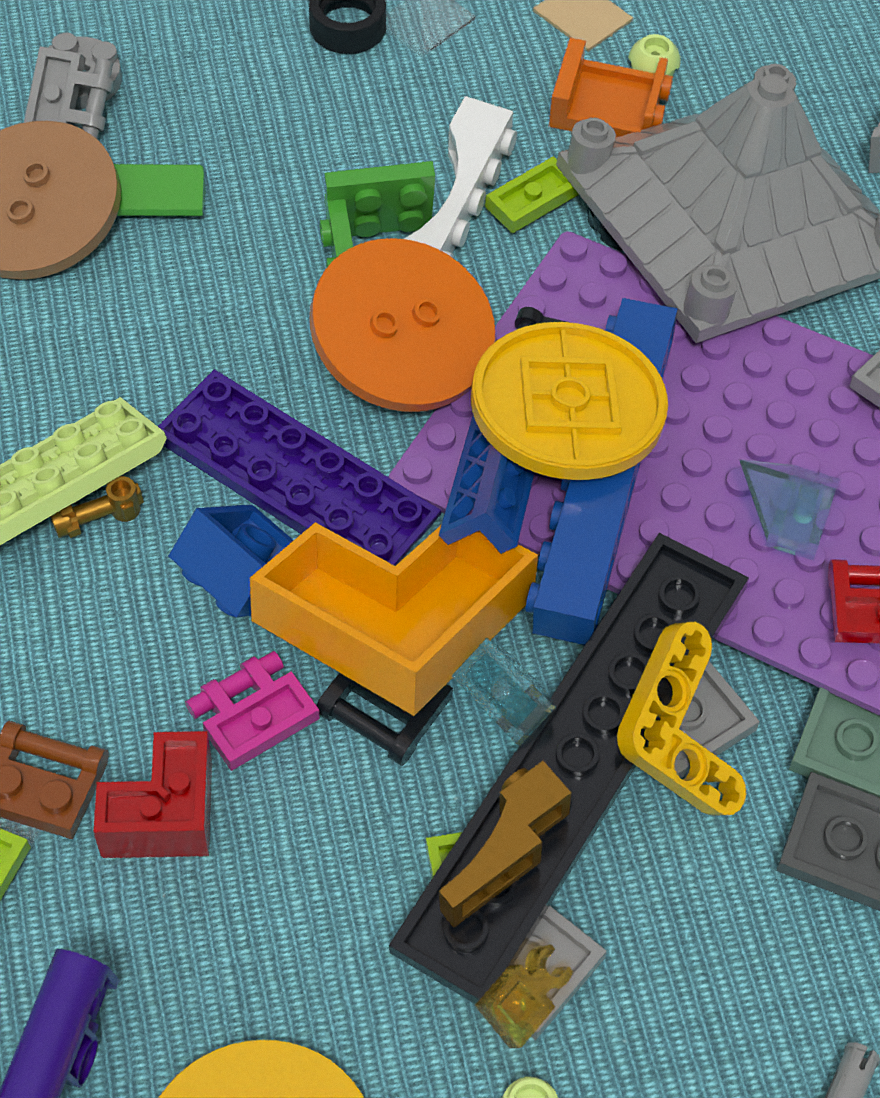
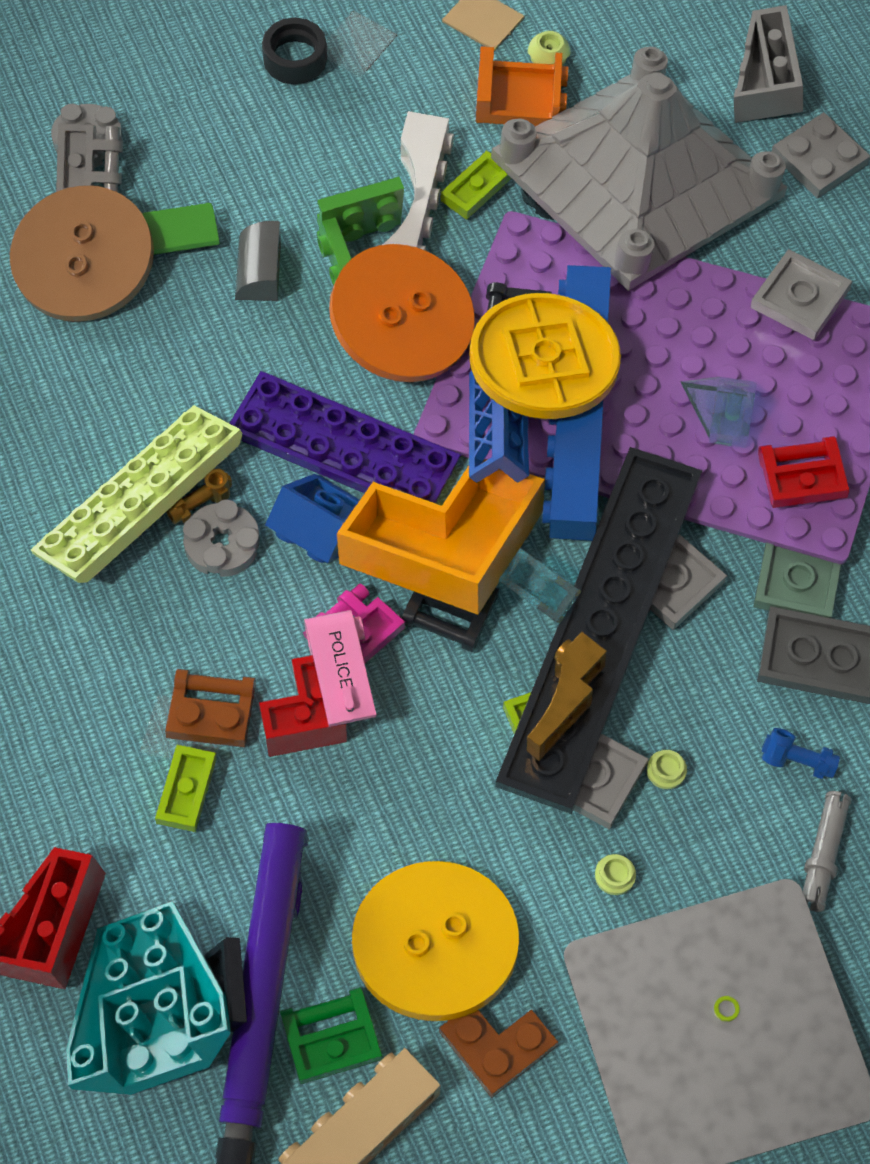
camera: 10 degrees left, 5 degrees up
clear yellow plate [475,944,573,1048] -> none
yellow beam [617,622,746,815] -> none
none -> light grey plate [183,500,260,577]
none -> dark grey brick [235,221,281,301]
none -> bright pink door [304,610,376,727]
none -> yellowish green plate [646,750,687,789]
none -> blue bar [762,728,840,779]

